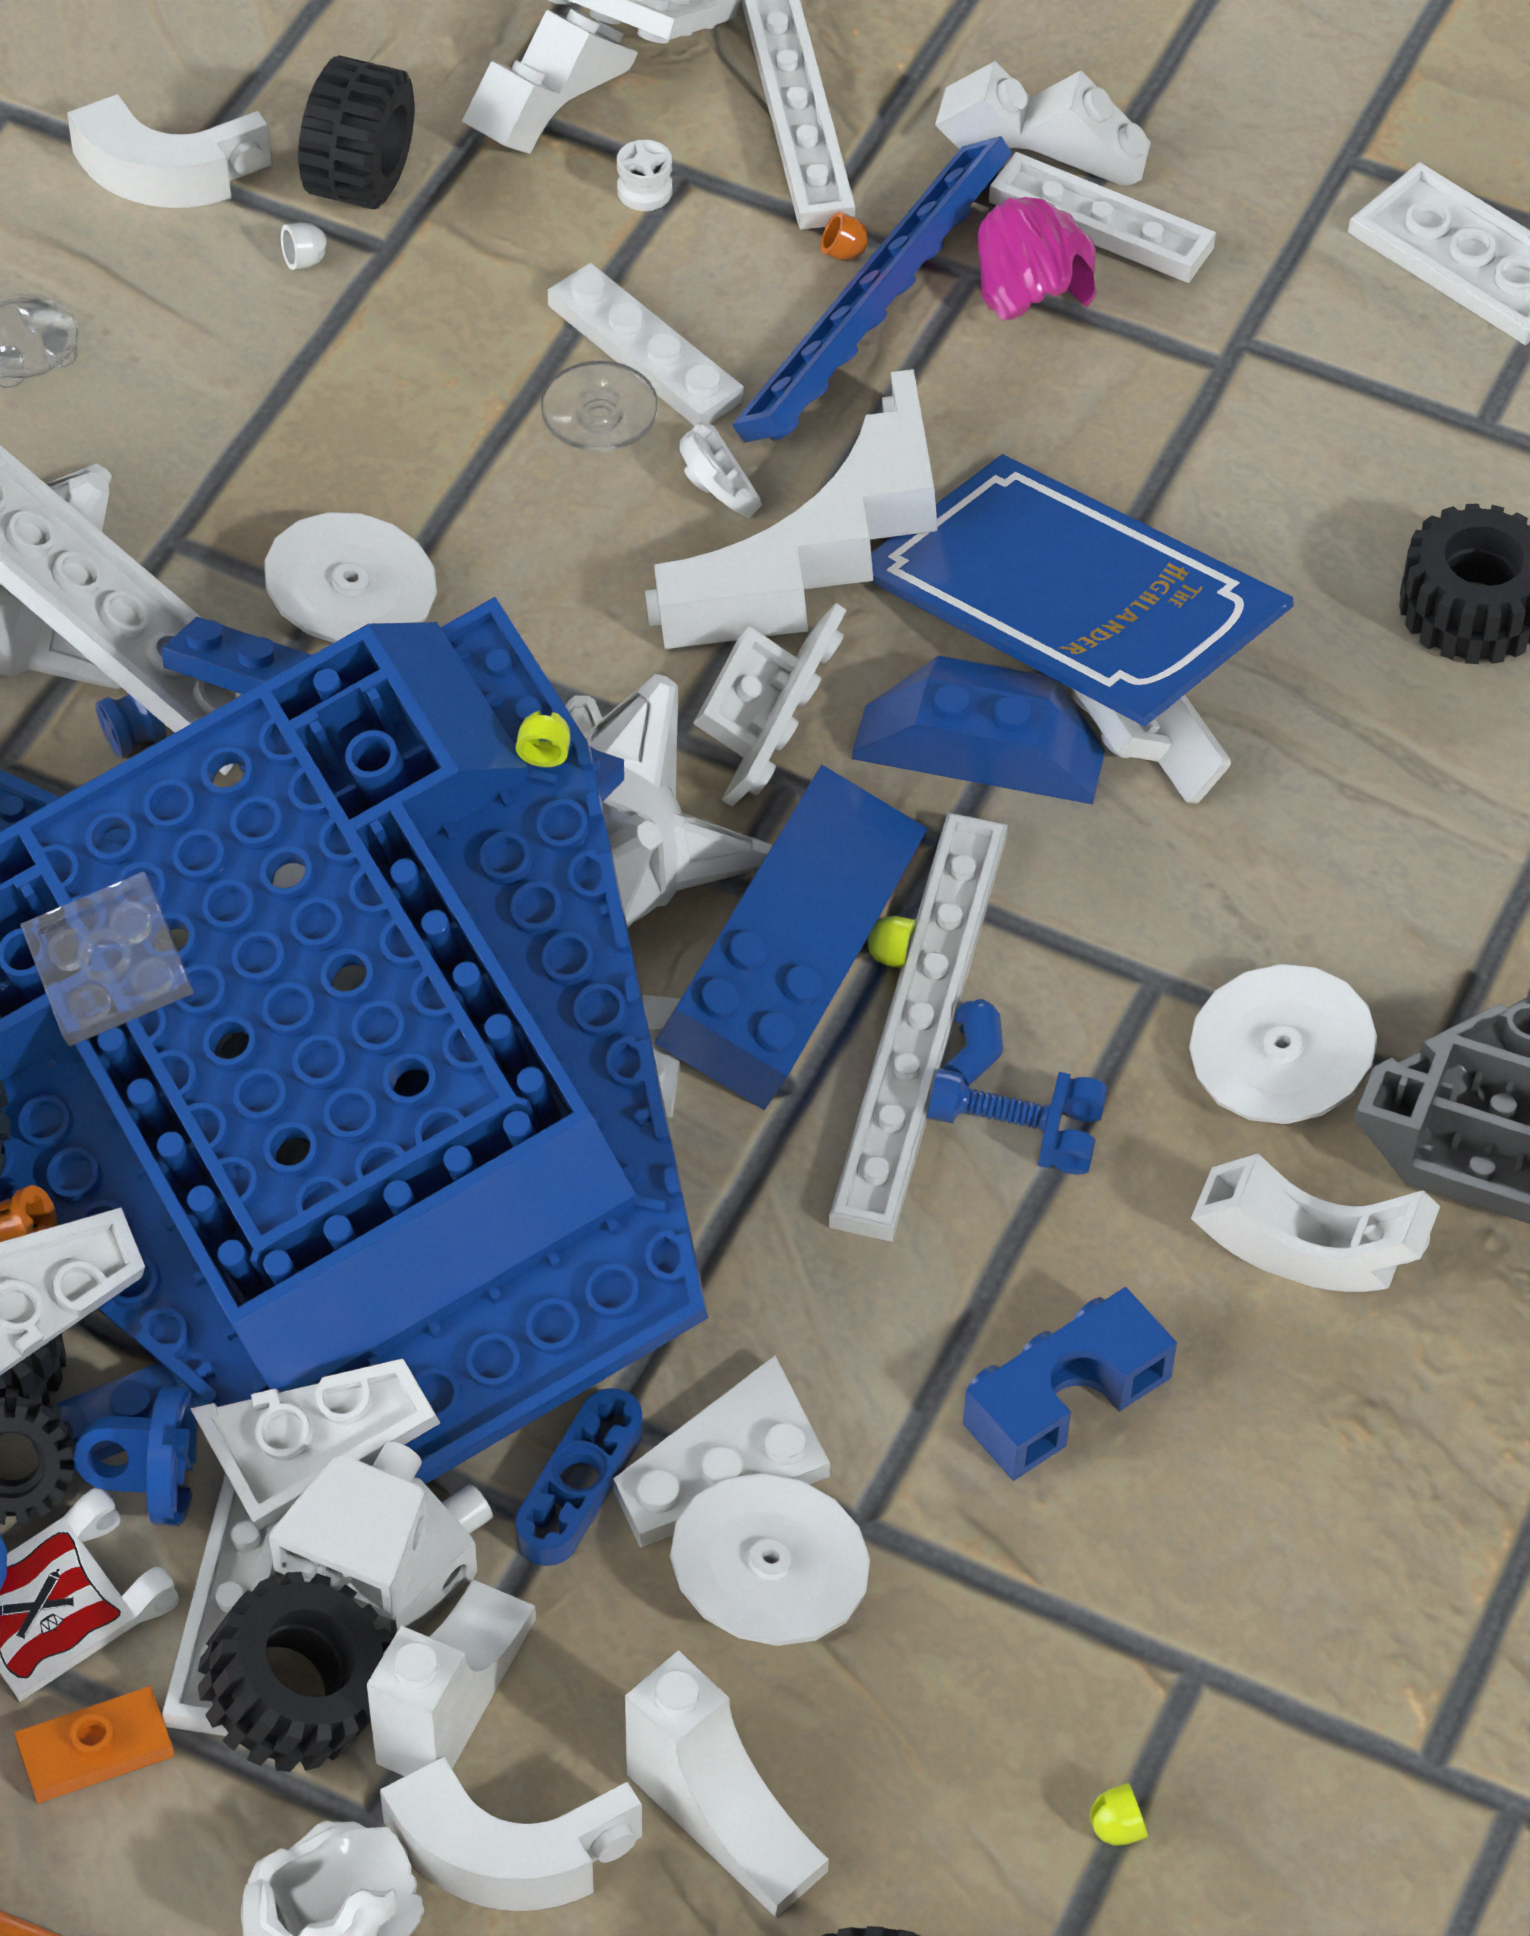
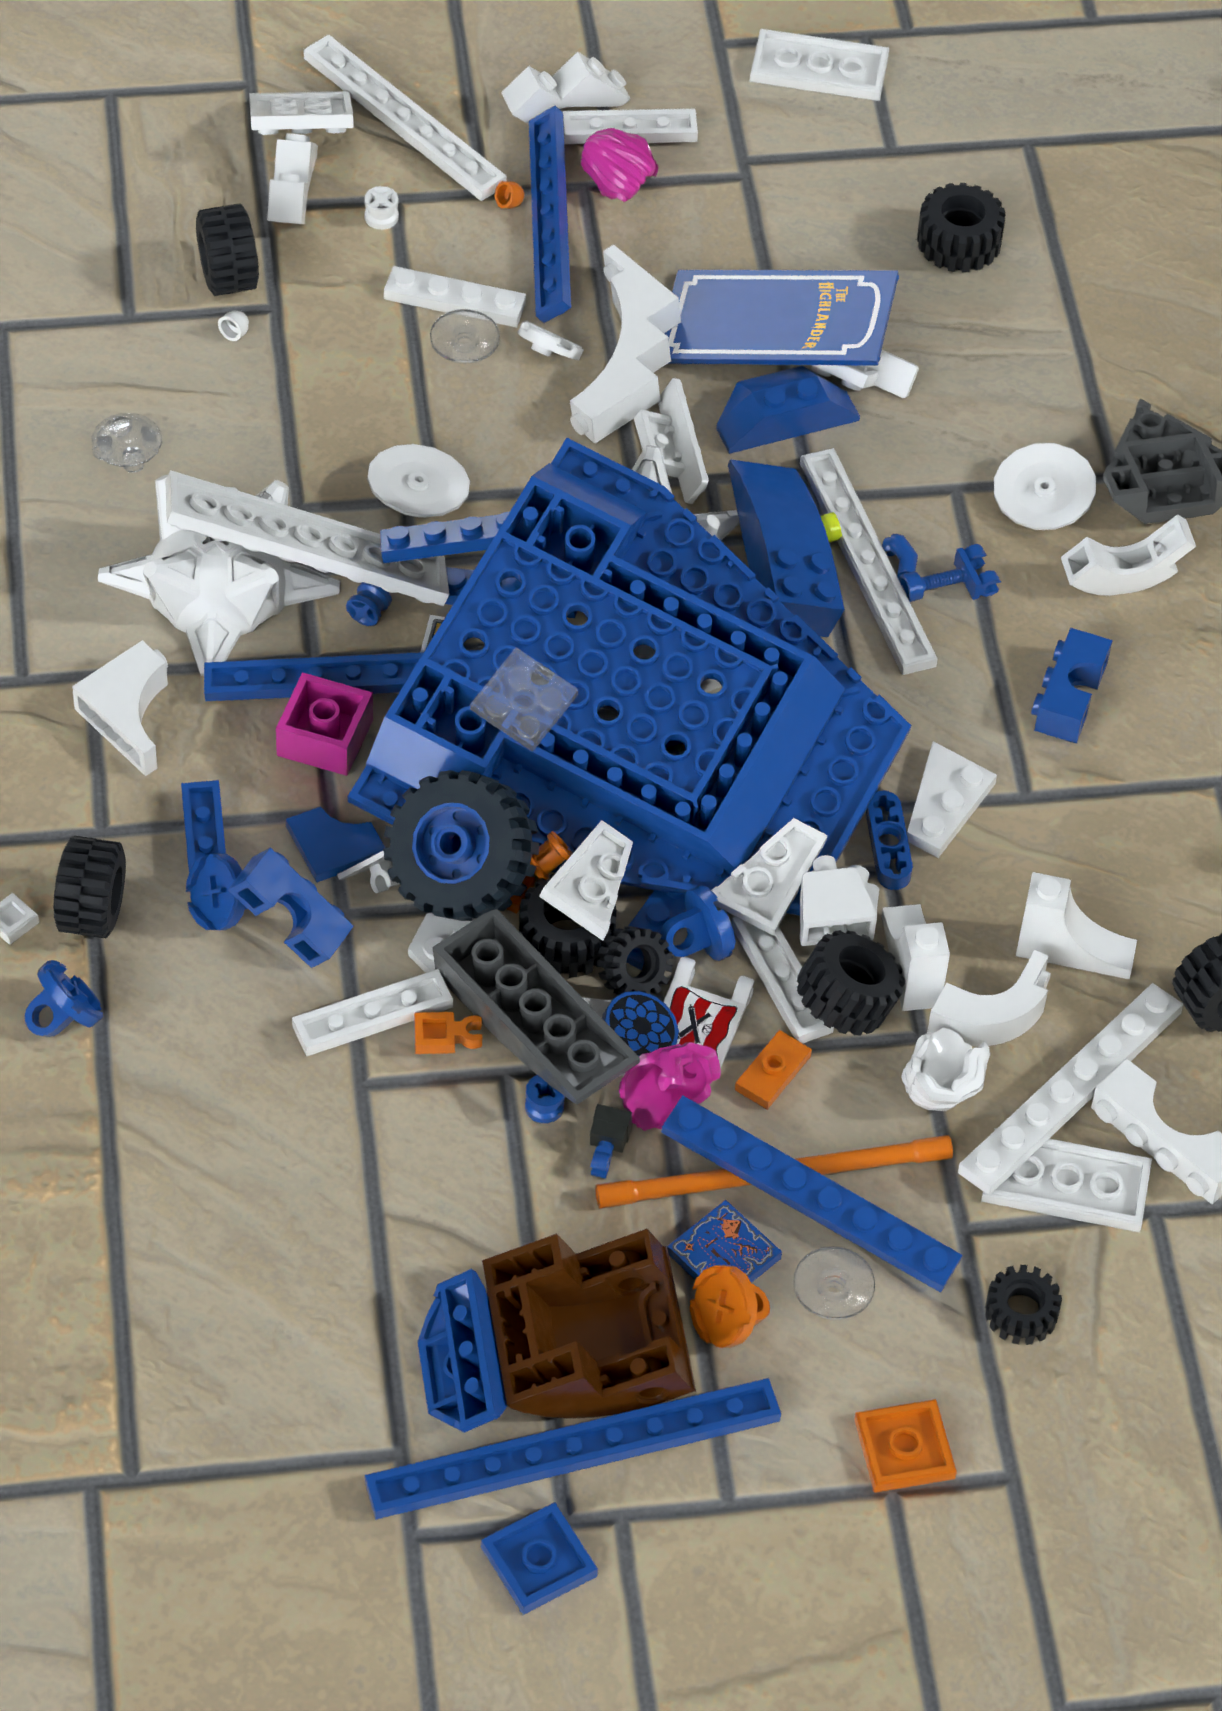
camera: 35 degrees left, 0 degrees up
white arch [67,94,272,208] -> none
neon yellow hinge [516,711,570,767] -> none
white piece [670,1473,870,1646] -> none

